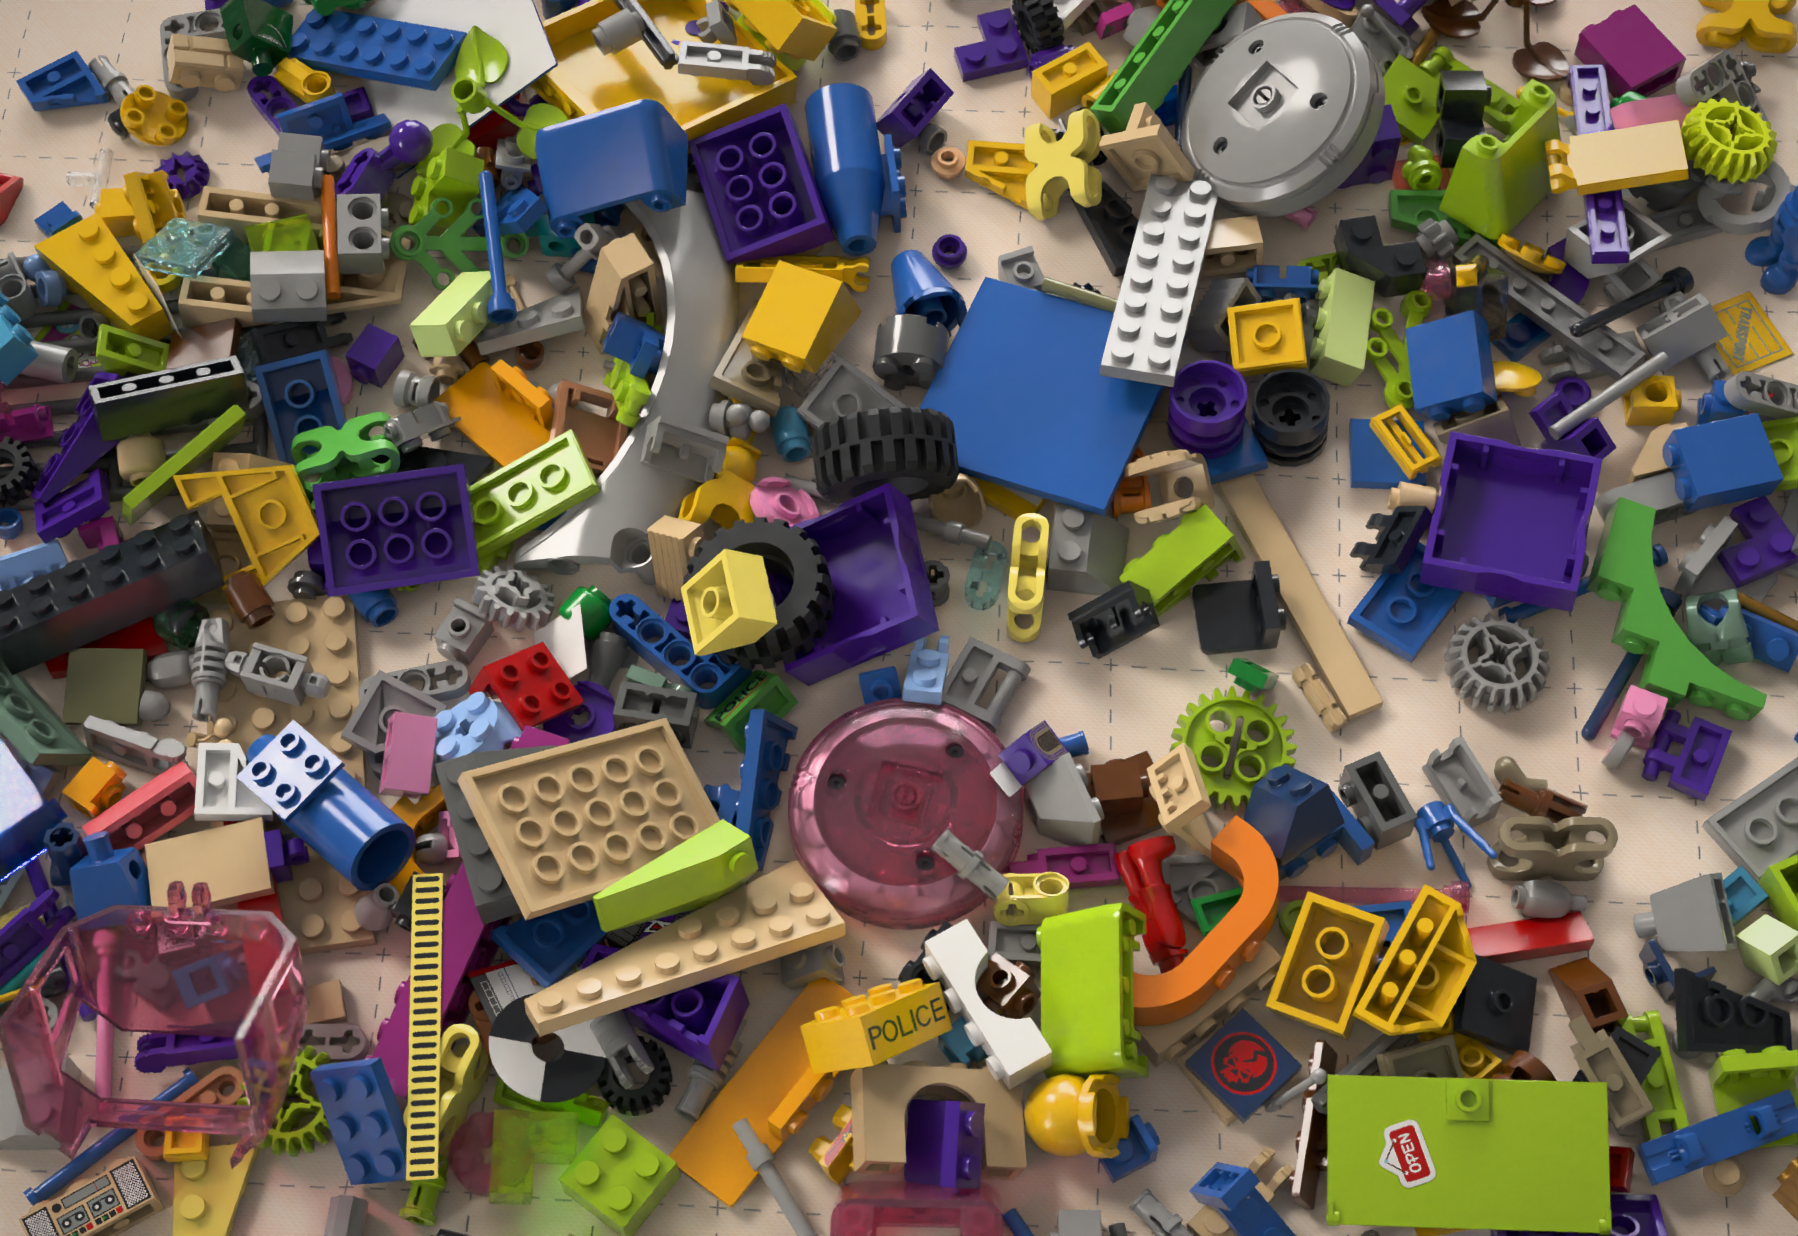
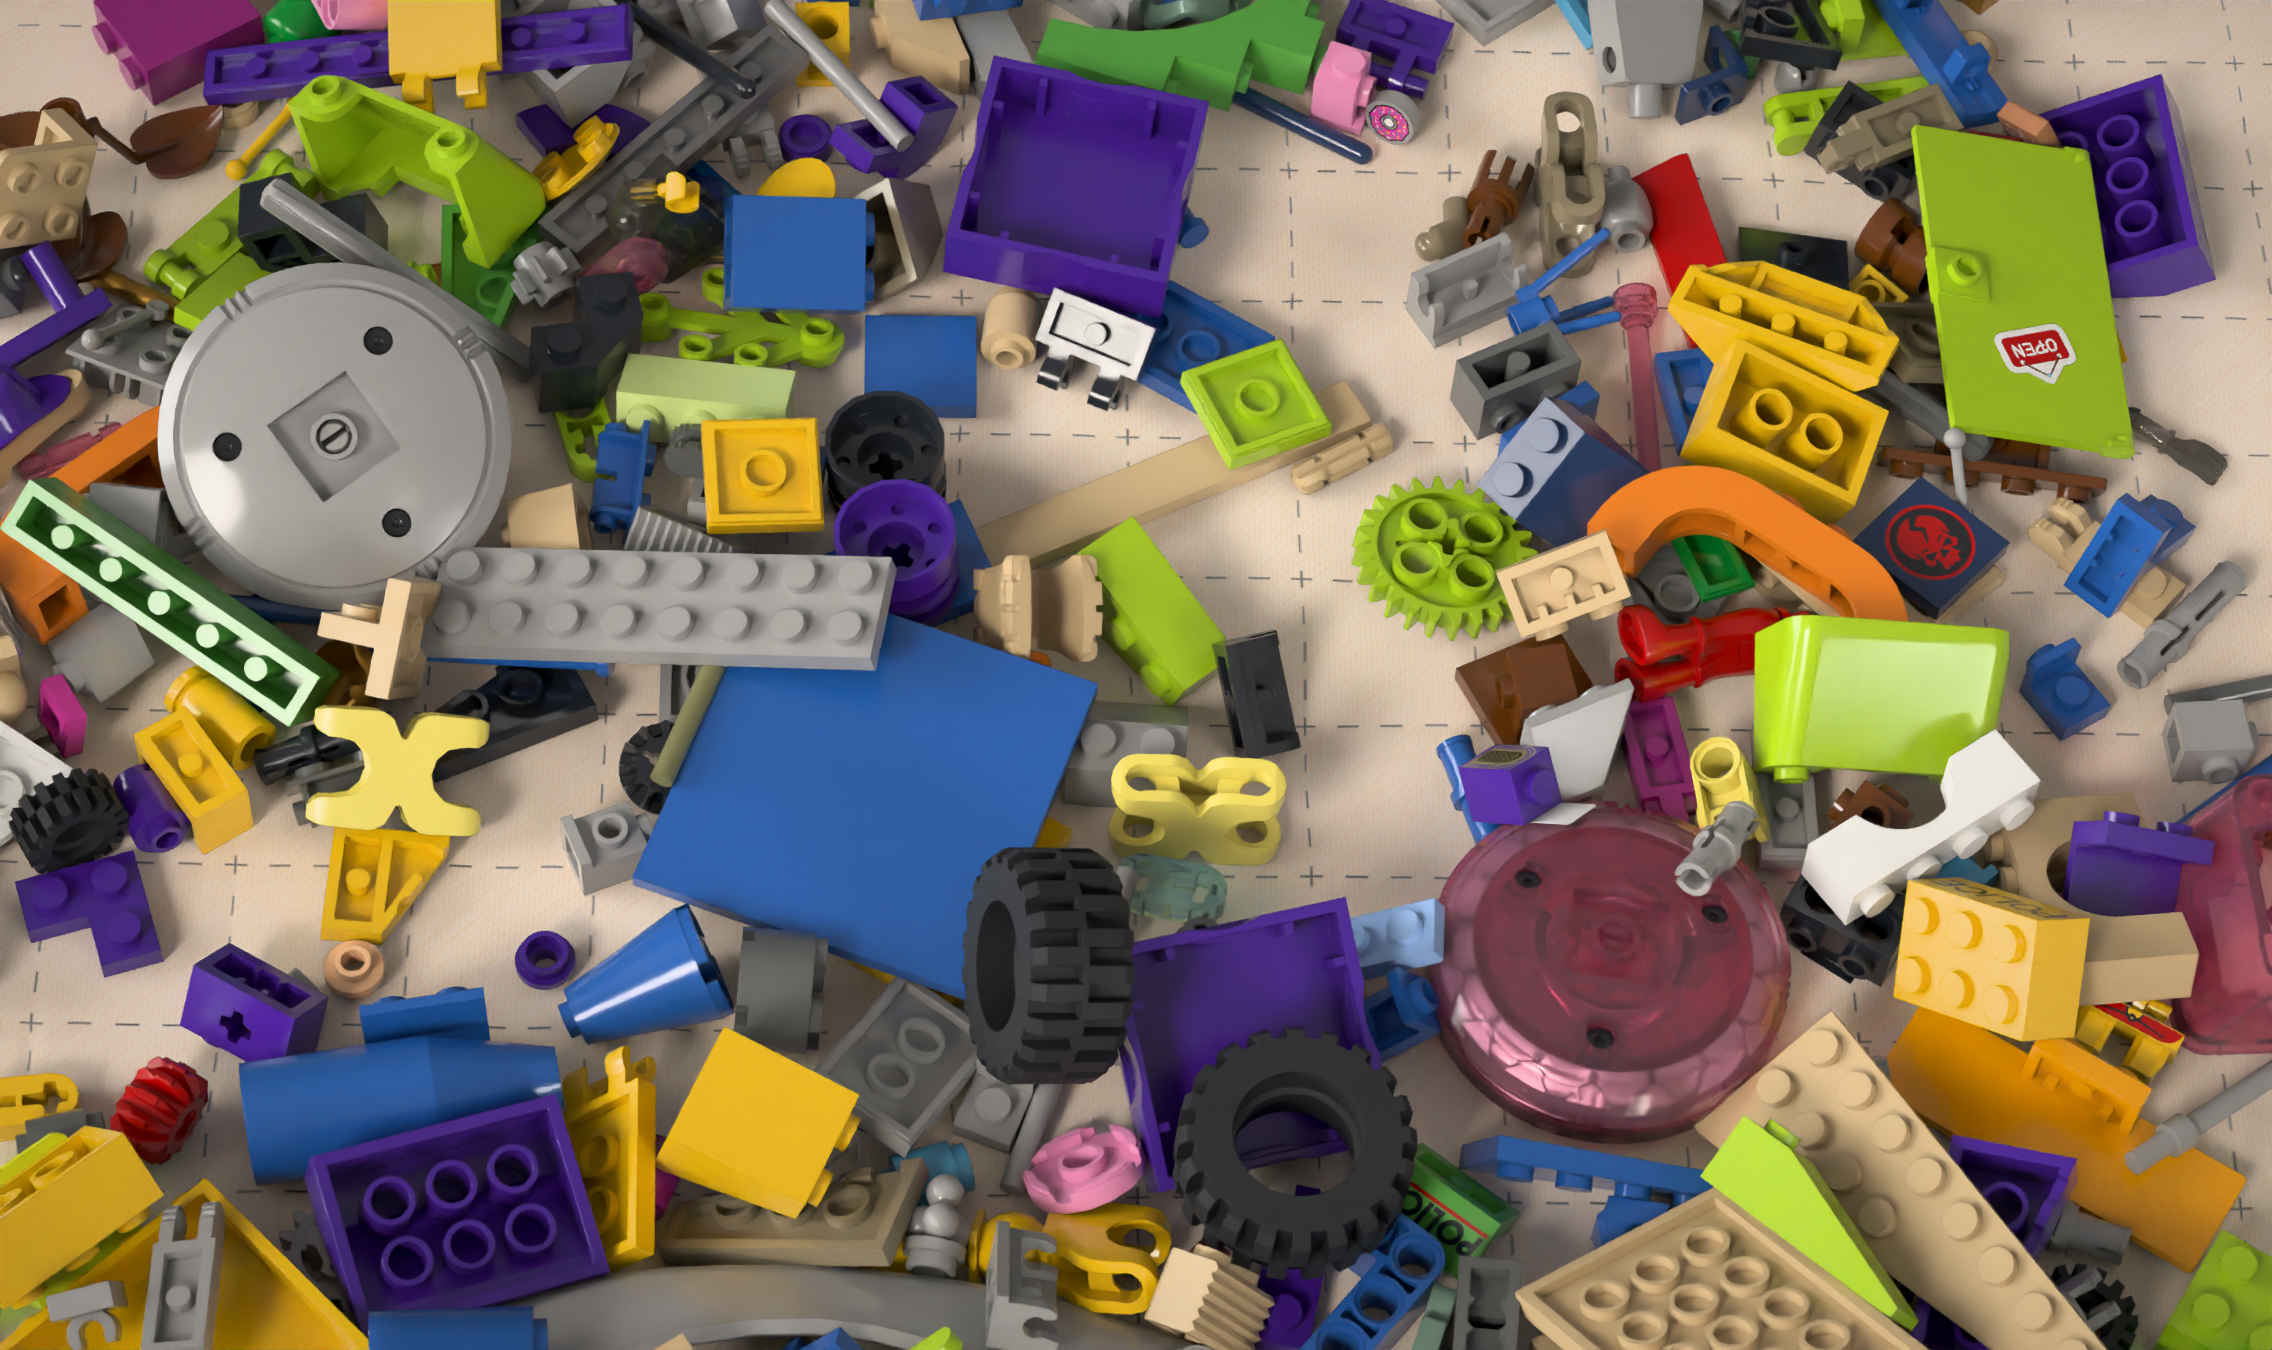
camera: 100 degrees left, 5 degrees down
light yellow slope [681,549,777,656] -> none
light grey plate [939,637,1031,733] -> none
yellow tile [1024,1073,1130,1158] -> none
black bracket [1192,560,1286,655] -> none
green plate [1227,658,1279,693] -> none
yellow tile [1369,404,1442,480] -> none
light grey gear [1444,612,1550,714] -> none
reddish brown slope [1548,957,1629,1035] -> none
none -> red gear [110,1056,208,1165]
none -> light grey axle [260,178,530,382]
none -> lime plate [1180,338,1332,471]
none -> nougat tile [1996,101,2062,149]

